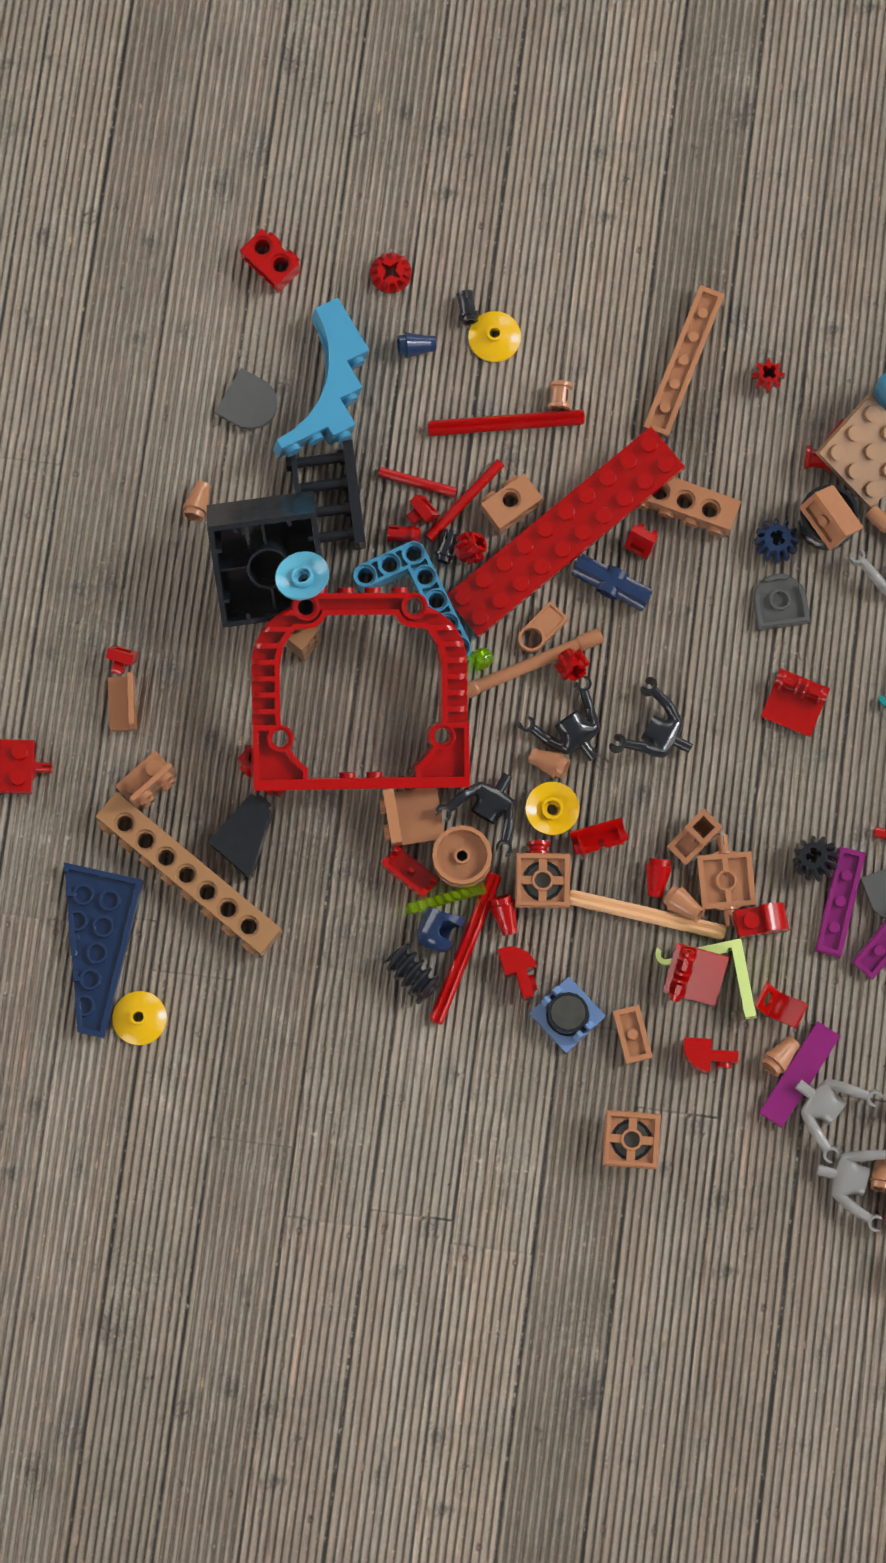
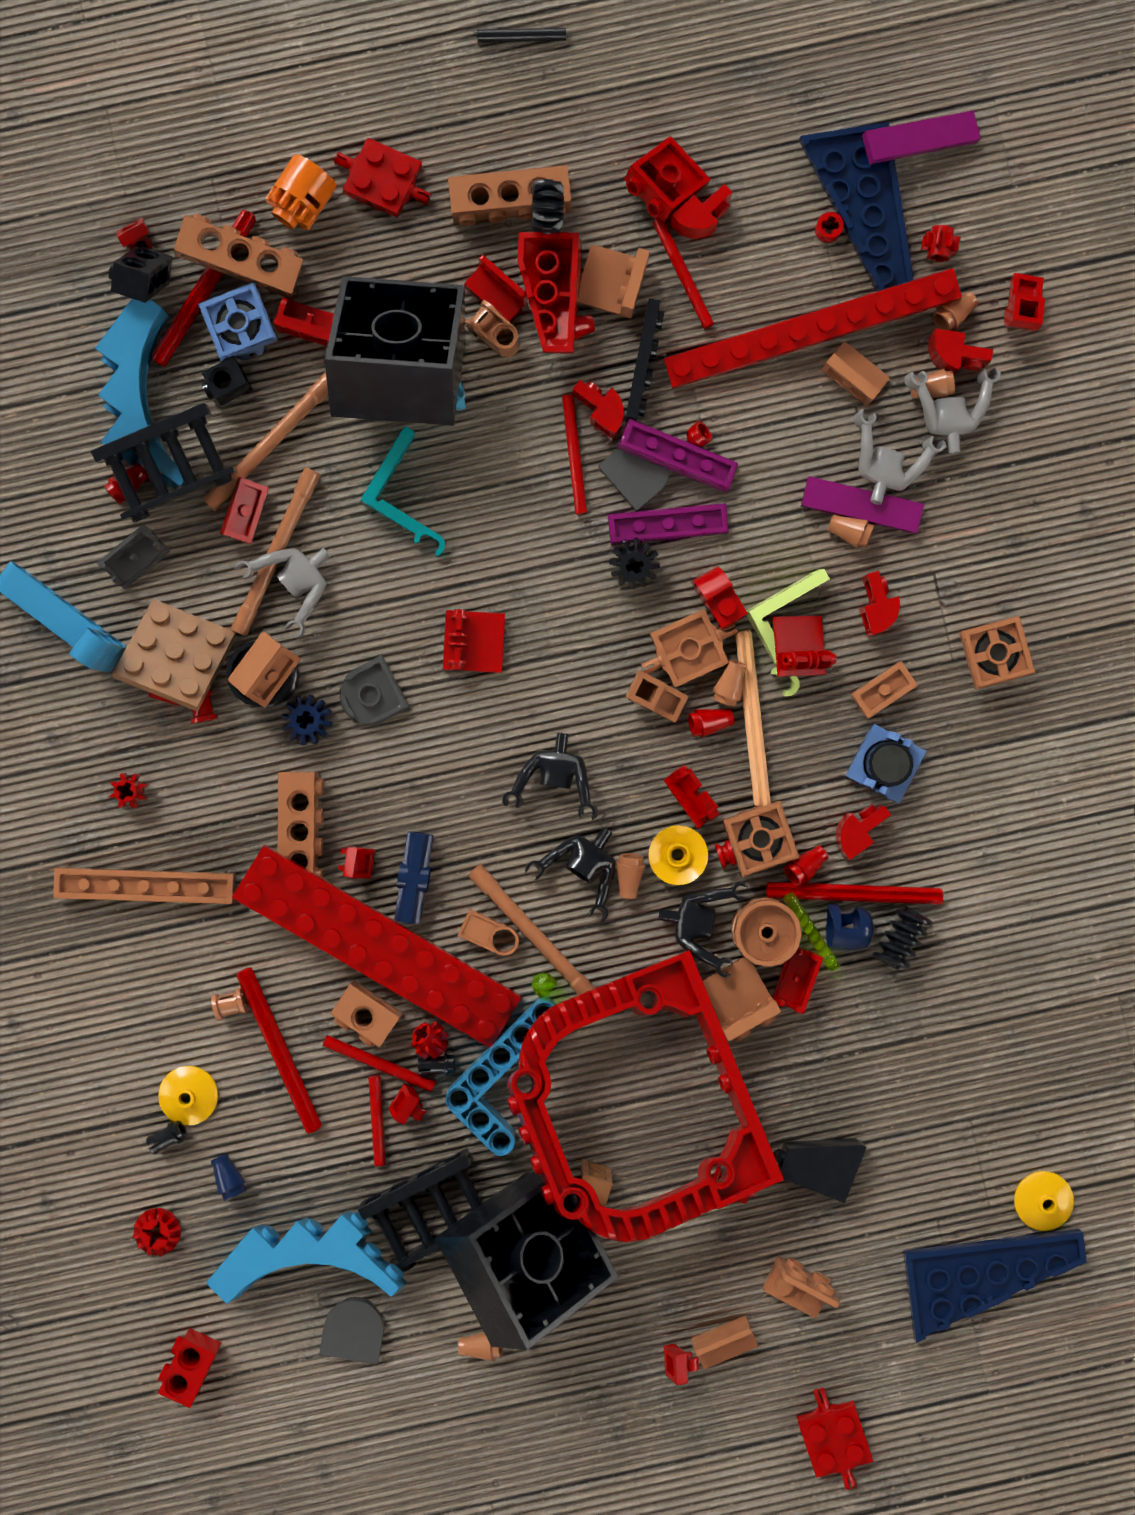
camera: 110 degrees left, 10 degrees up
medium nougat brick [95,792,283,957] -> none
medium azure dish [275,551,329,600] -> none
red pin [387,524,421,543] -> none
red gear [554,648,590,681] -> none
red bracket [754,982,808,1029] -> none

